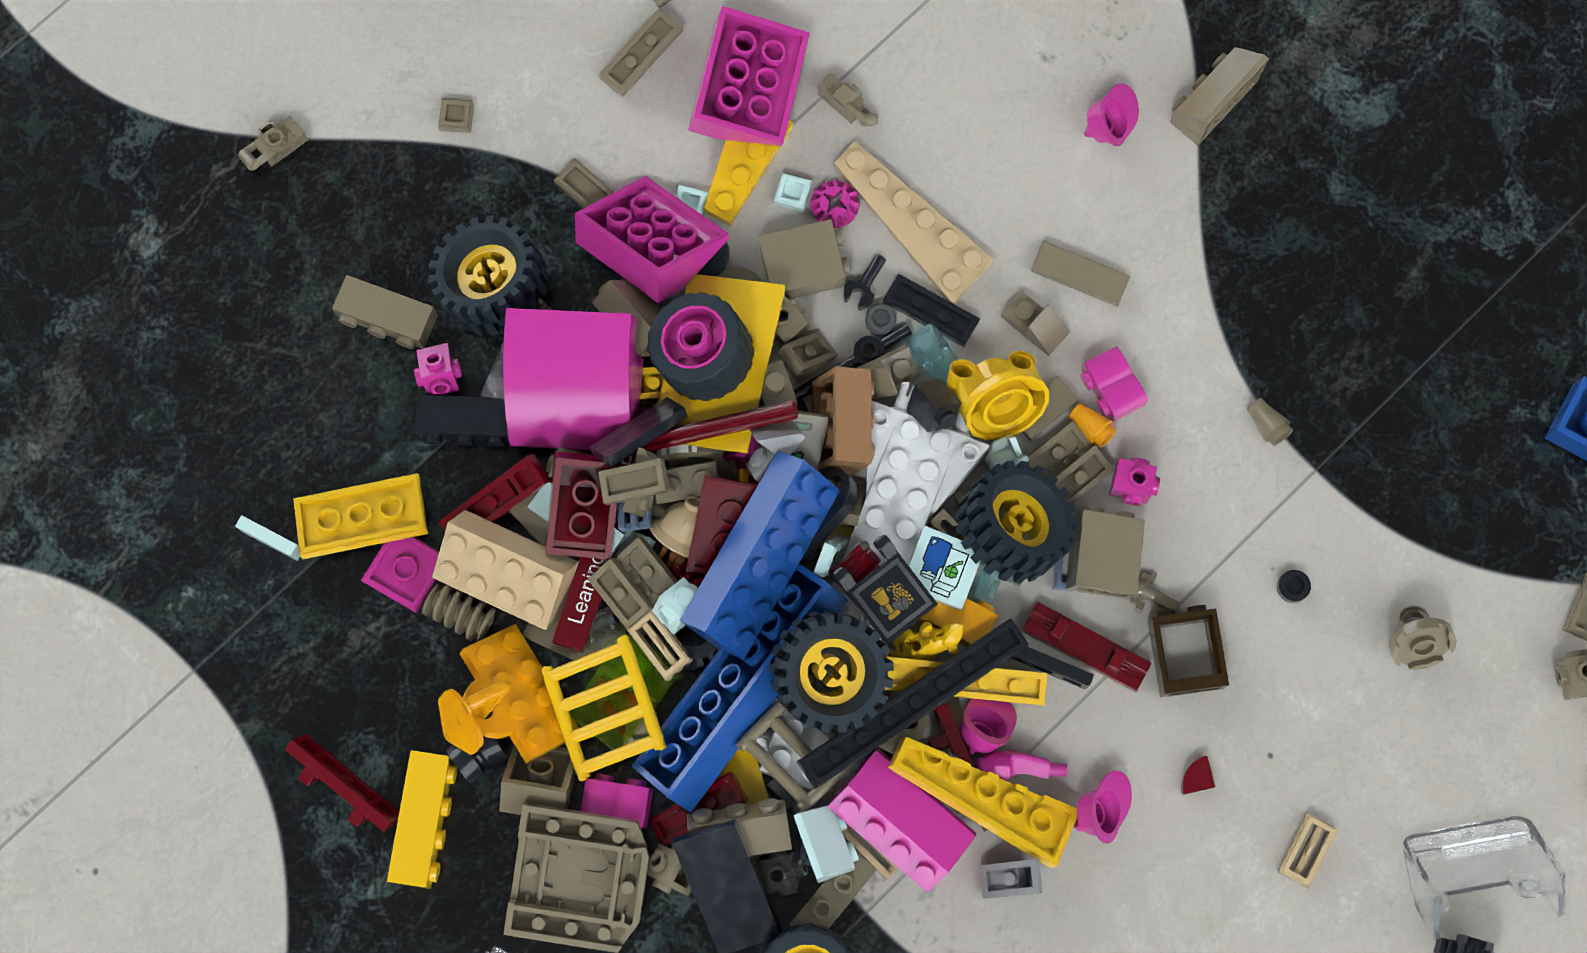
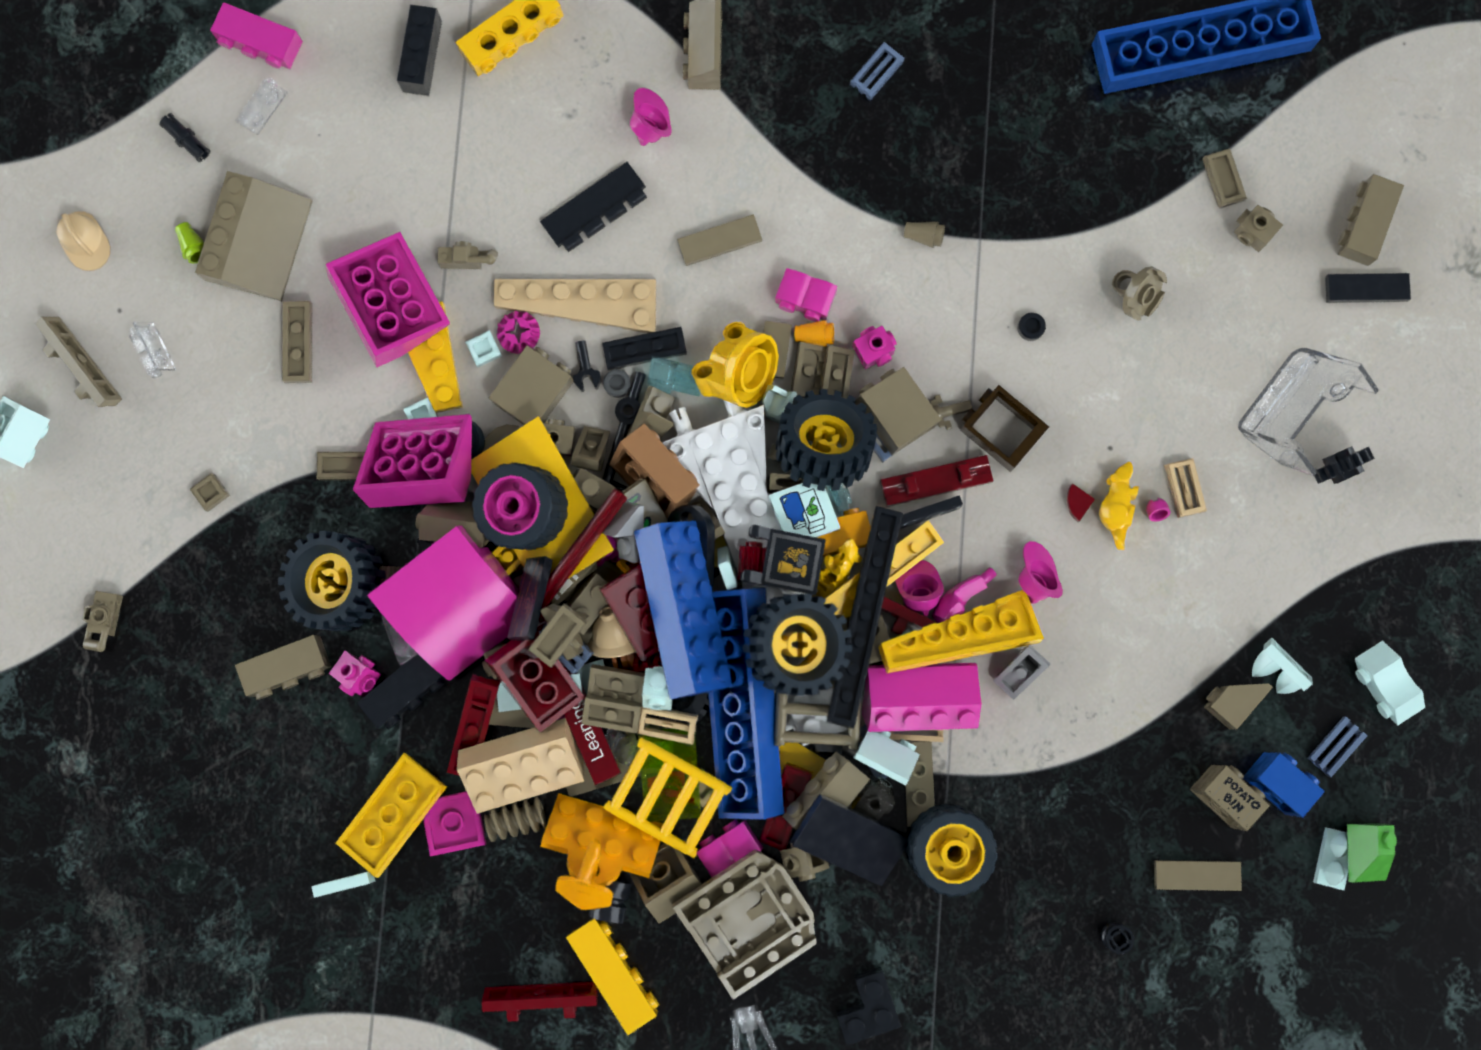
camera: 40 degrees left, 5 degrees up
black brick [906,379,962,433] -> none
dark tan slope [1001,291,1069,356] -> none
none -> black windscreen [540,162,647,253]
none -> sand blue tile [850,42,905,101]
none -> yellow animal [1099,462,1139,550]
none -> dark pink hinge [1146,498,1171,522]

